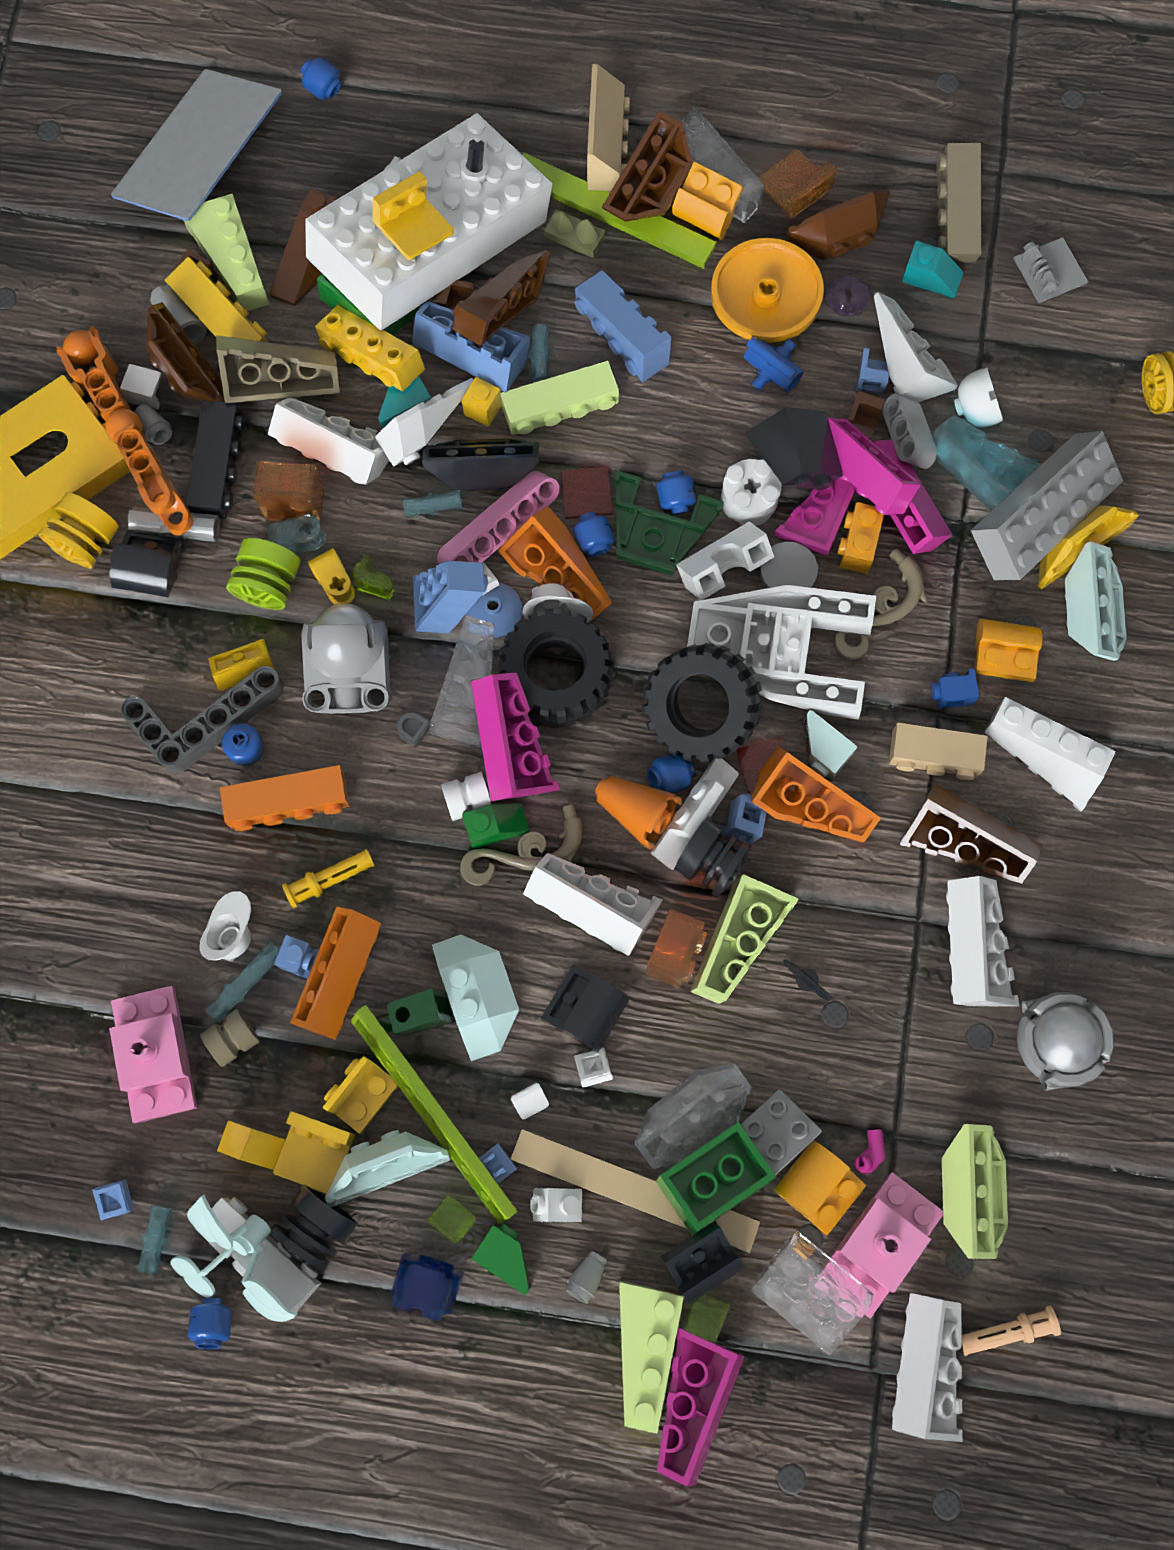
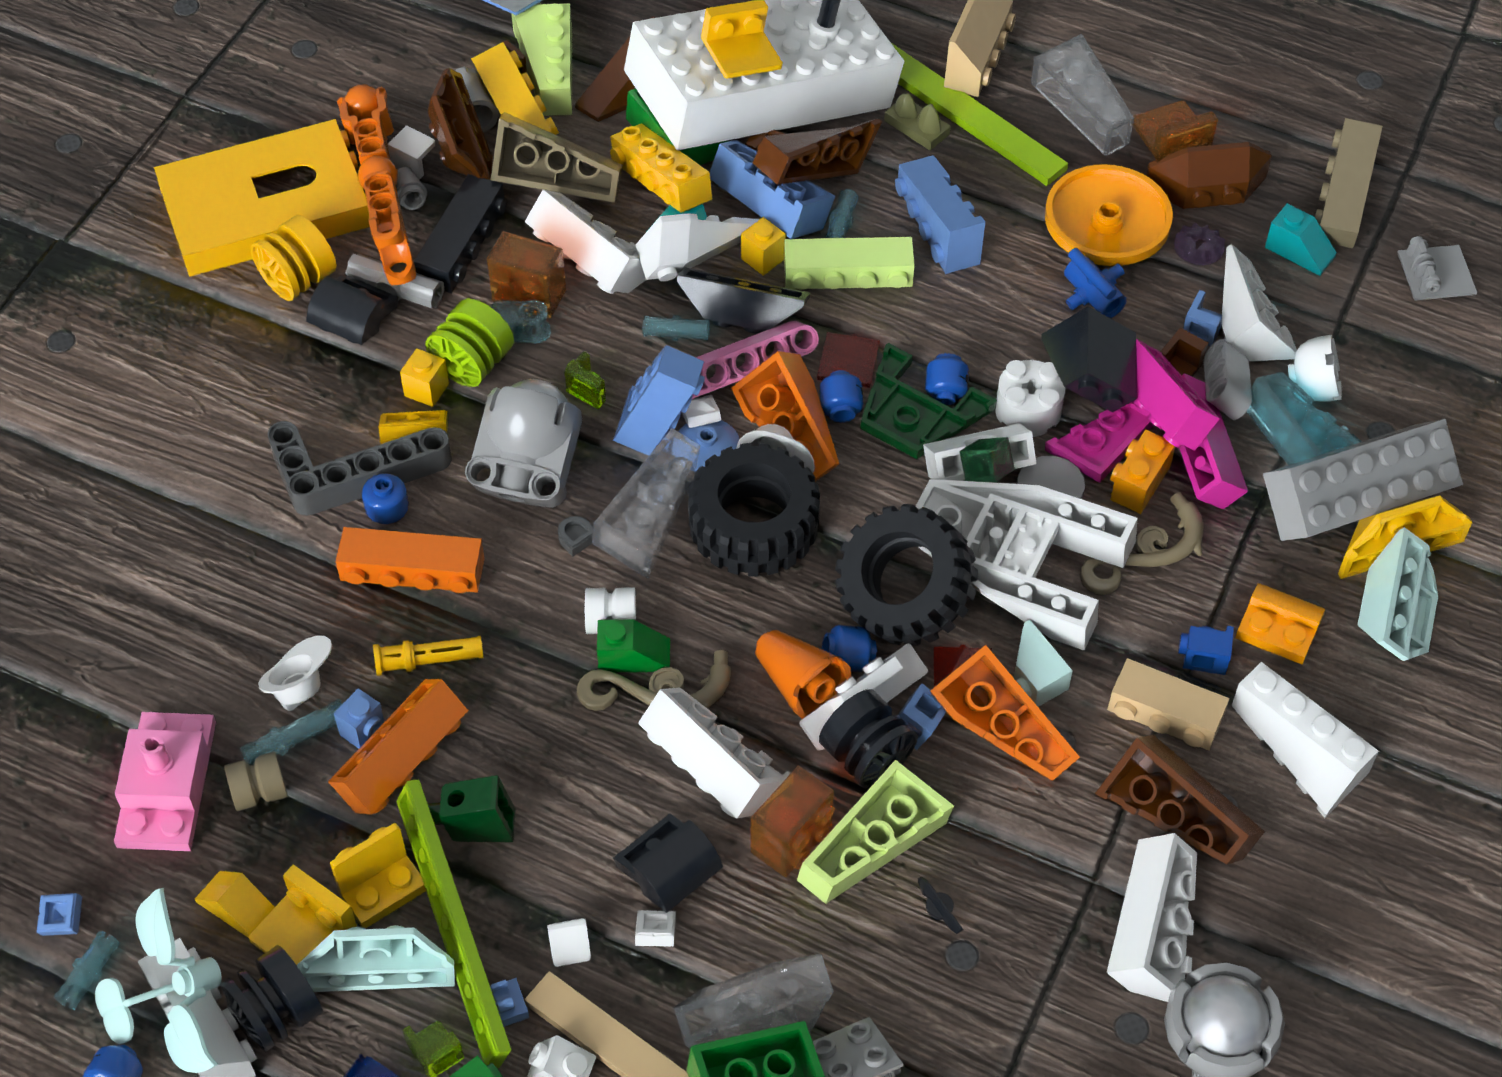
camera: 15 degrees right, 20 degrees down
yellow piece [307,548,355,605] -> none
light aqua wedge [432,935,519,1062] -> none
dark pink wedge [471,673,560,801] -> none
reddish brown wedge [602,110,693,222] -> none
light orange brick [672,162,745,240] -> none
none -> yellow brick [400,348,449,407]
none -> clear green brick [959,437,1015,482]

